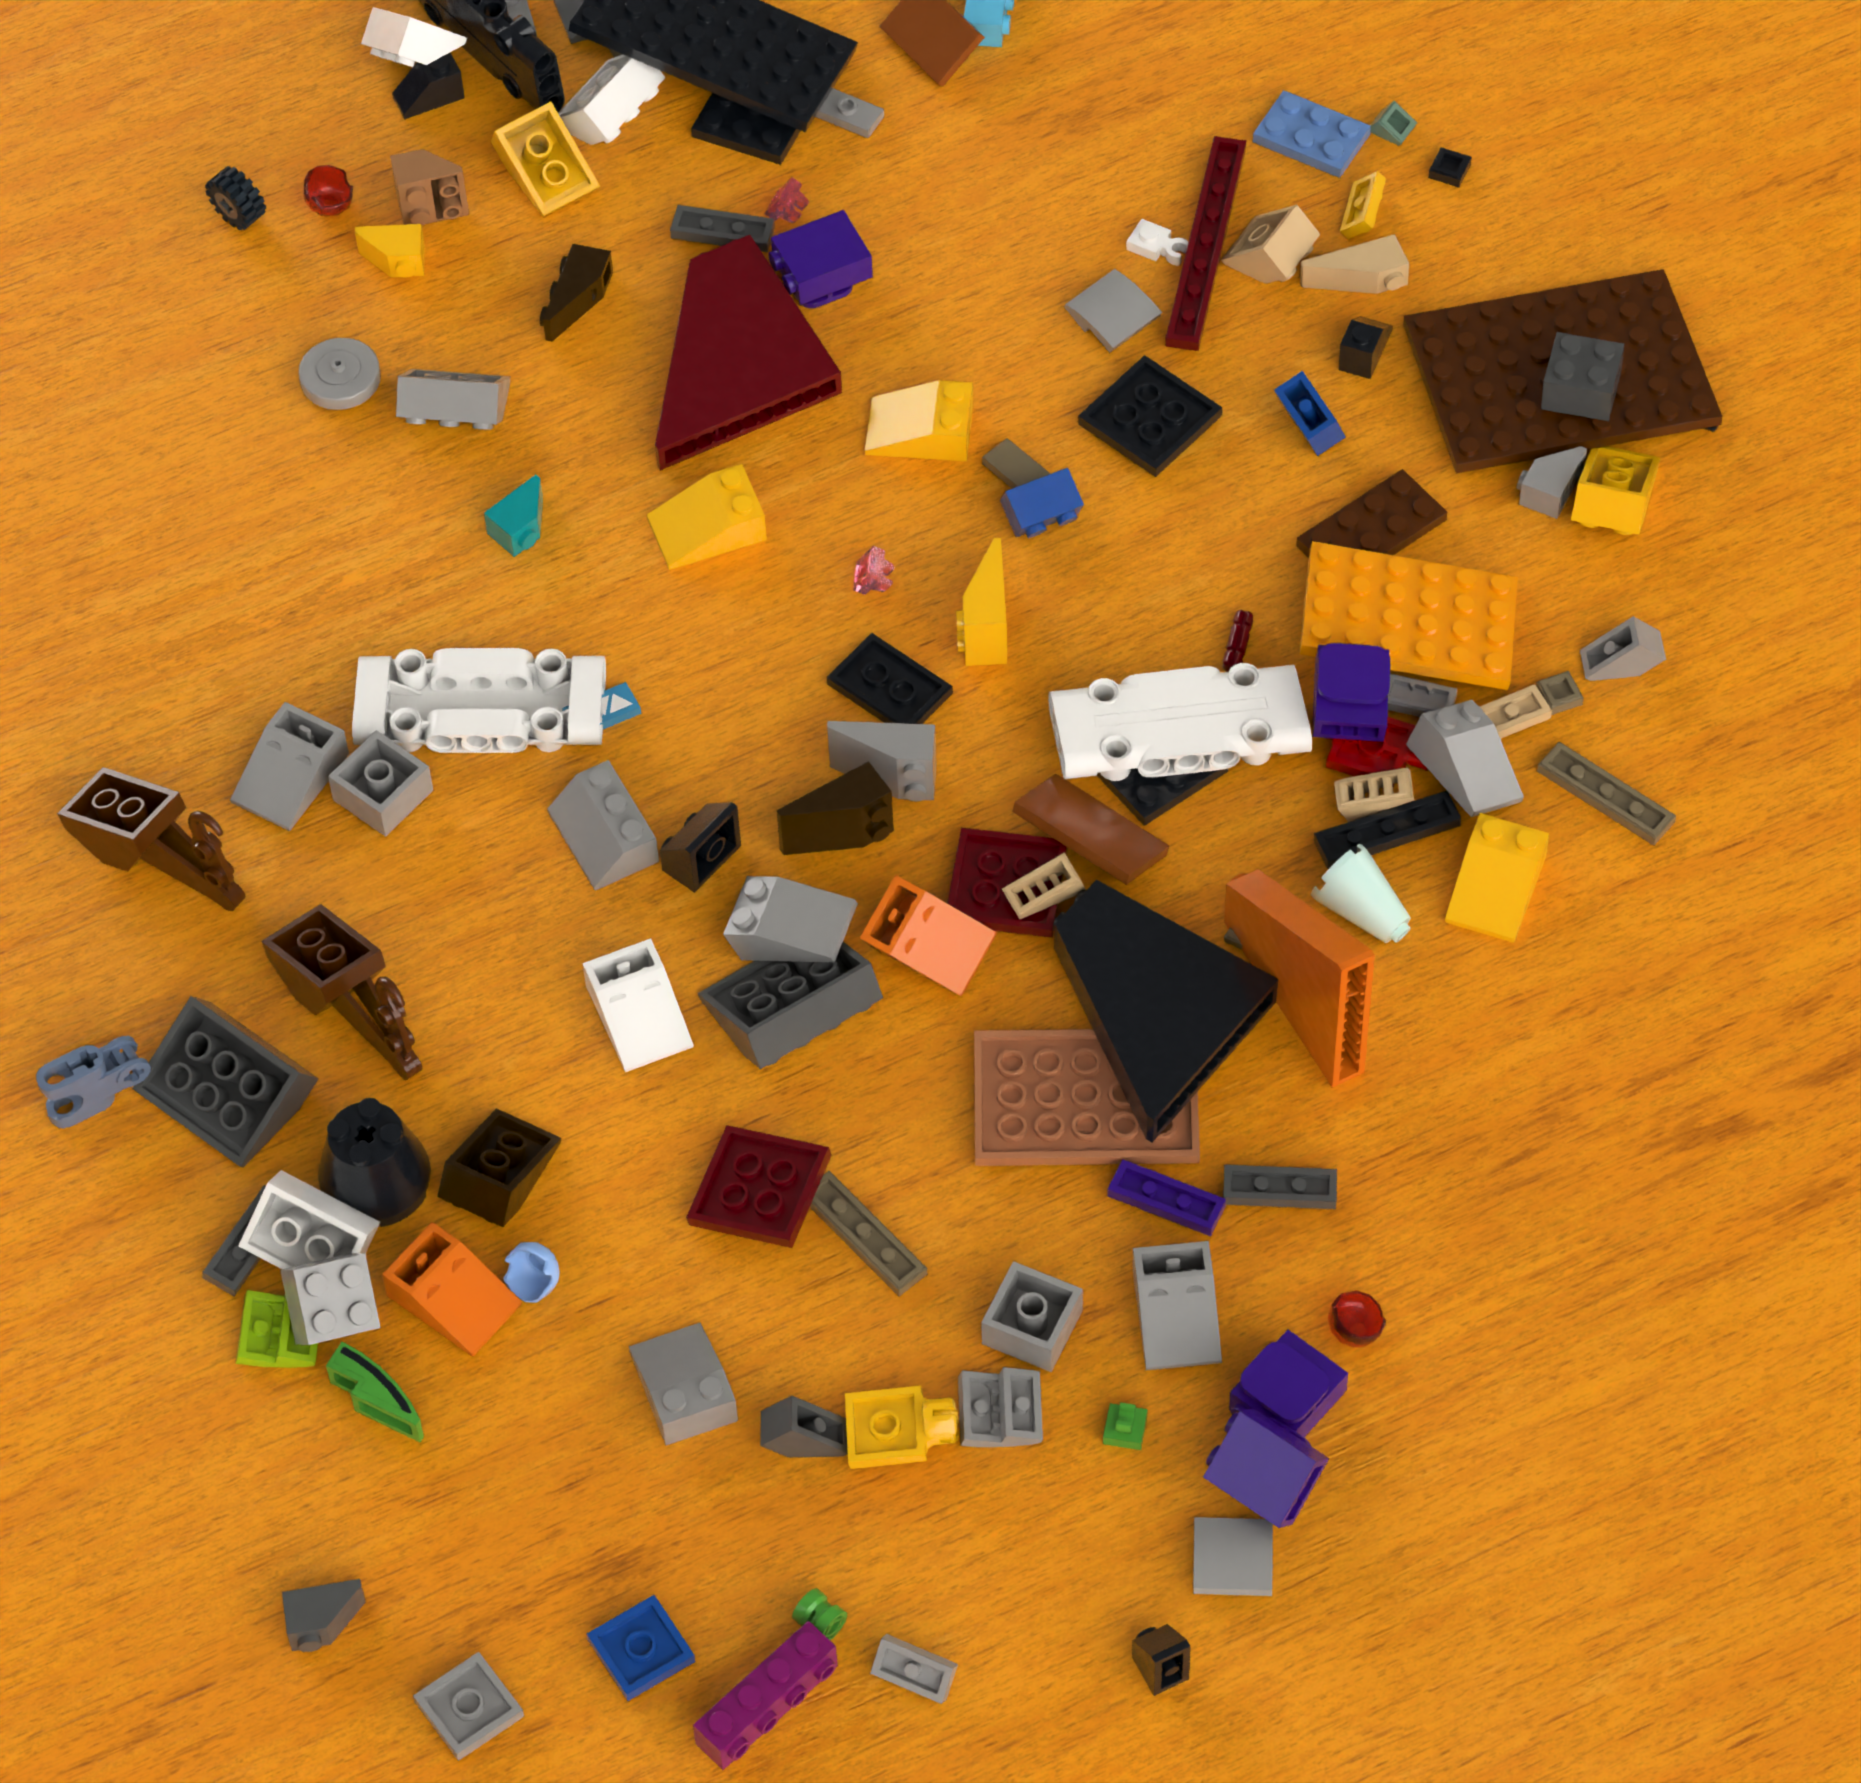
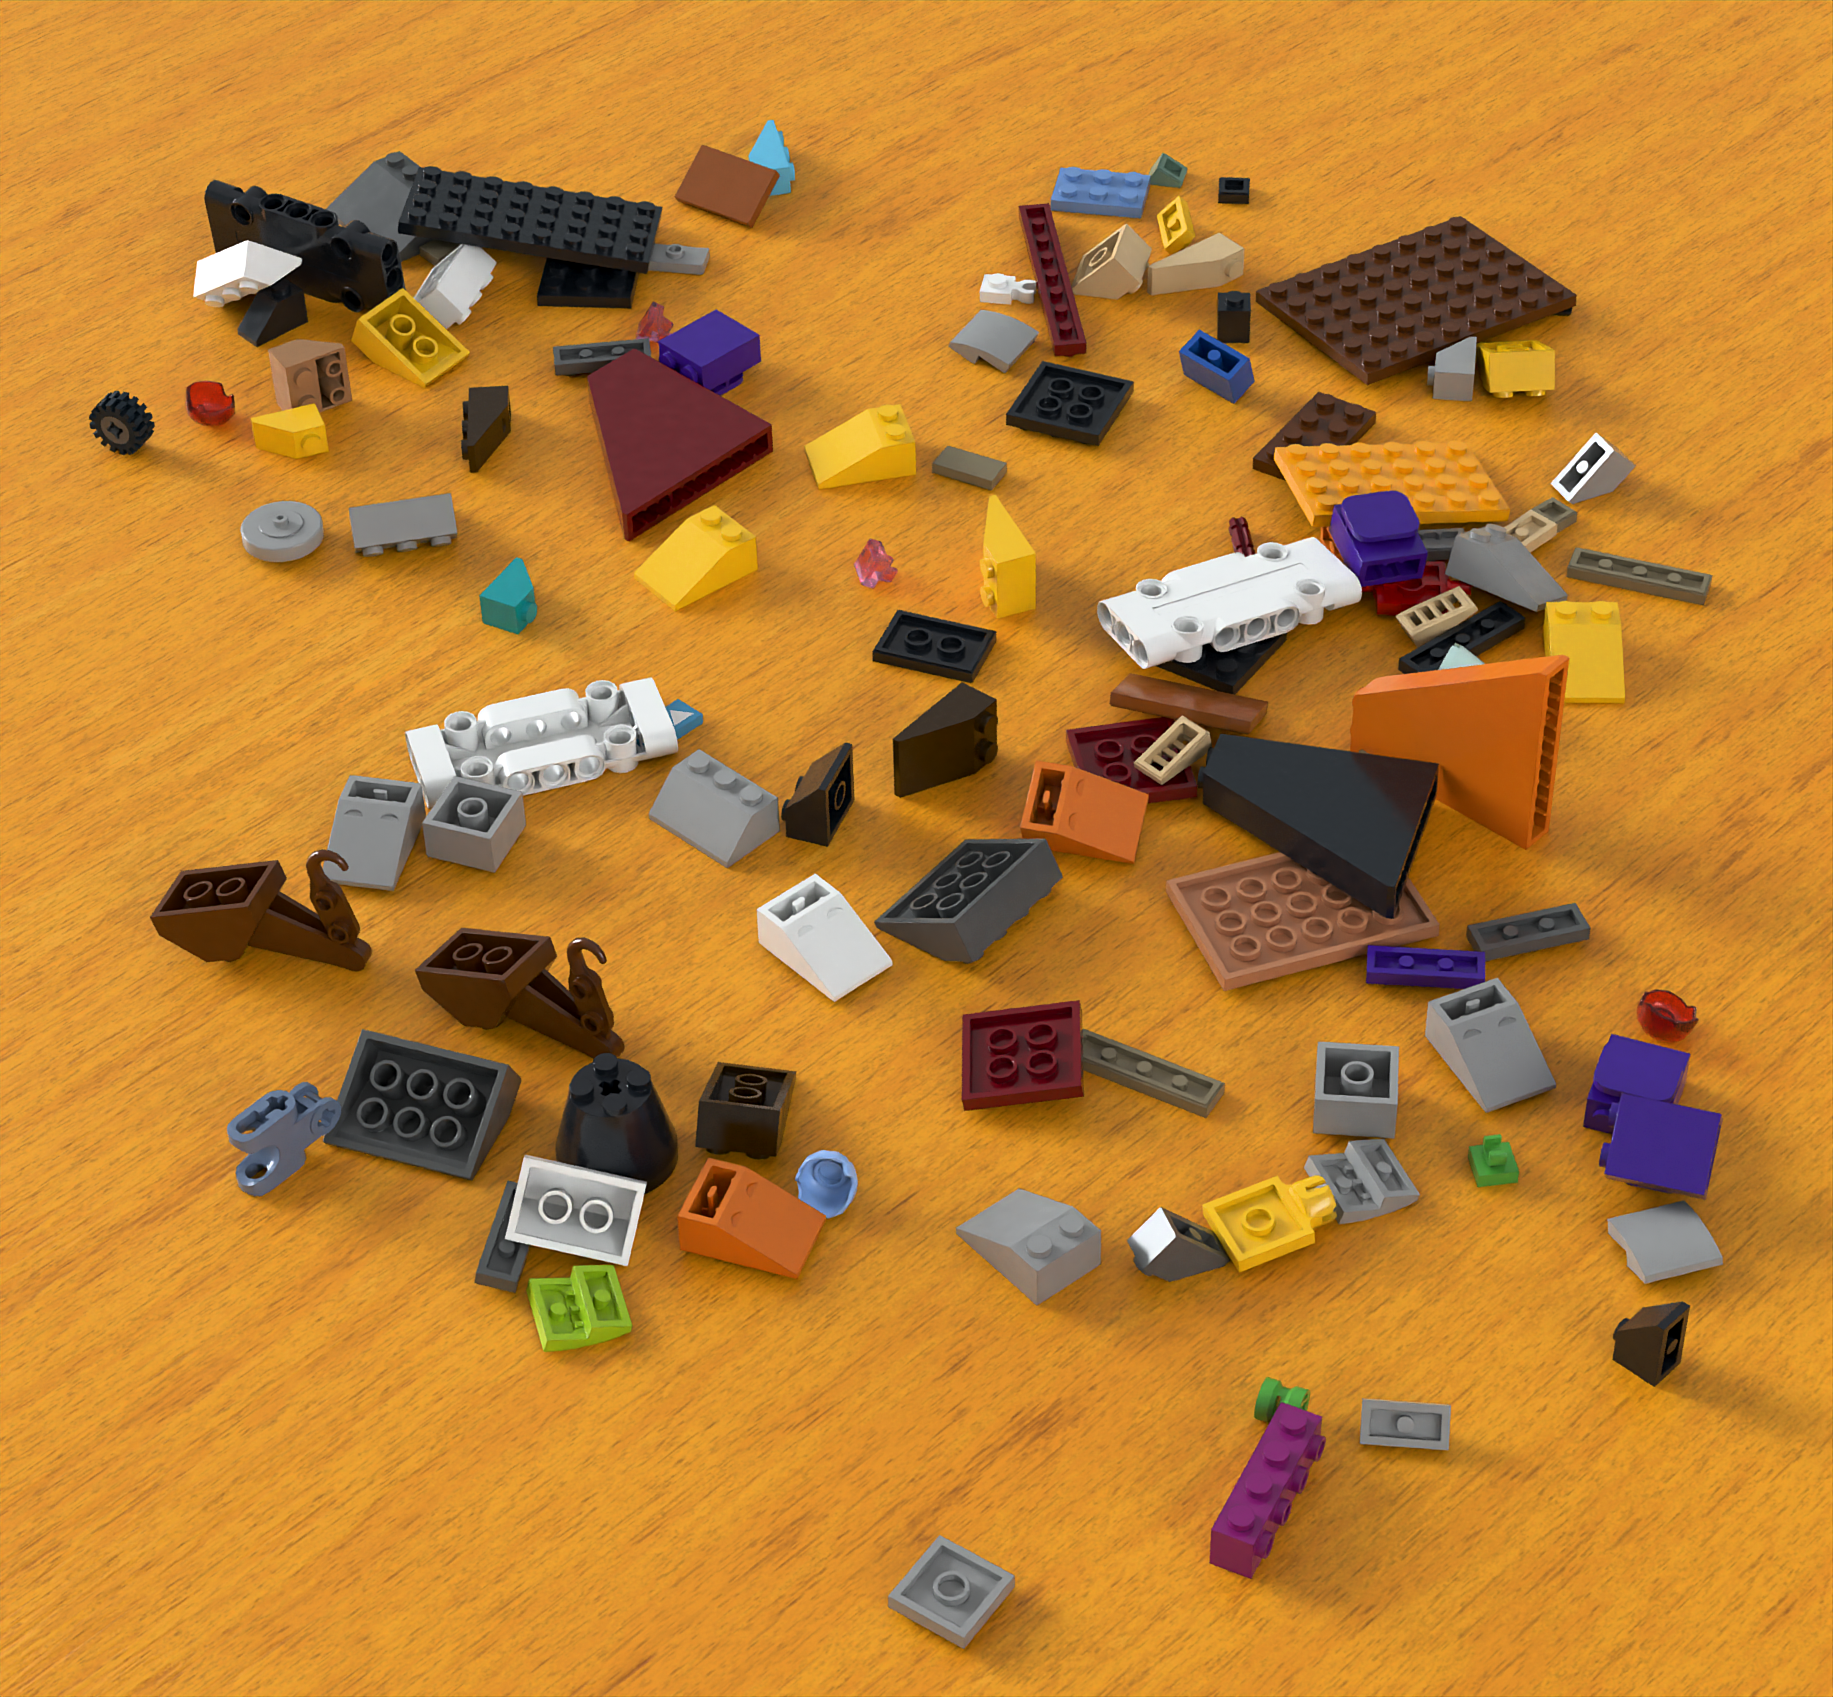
camera: 20 degrees left, 15 degrees down
light grey brick [280,1253,381,1345] -> none
dark grey slope [282,1579,366,1652] -> none
bright green slope [326,1342,424,1442] -> none
blue plate [587,1595,696,1701] -> none
light grey slope [723,876,858,962] -> none
light grey slope [827,721,937,802] -> none
blue brick [1000,468,1084,538] -> none
dark grey brick [1541,332,1624,421] -> none

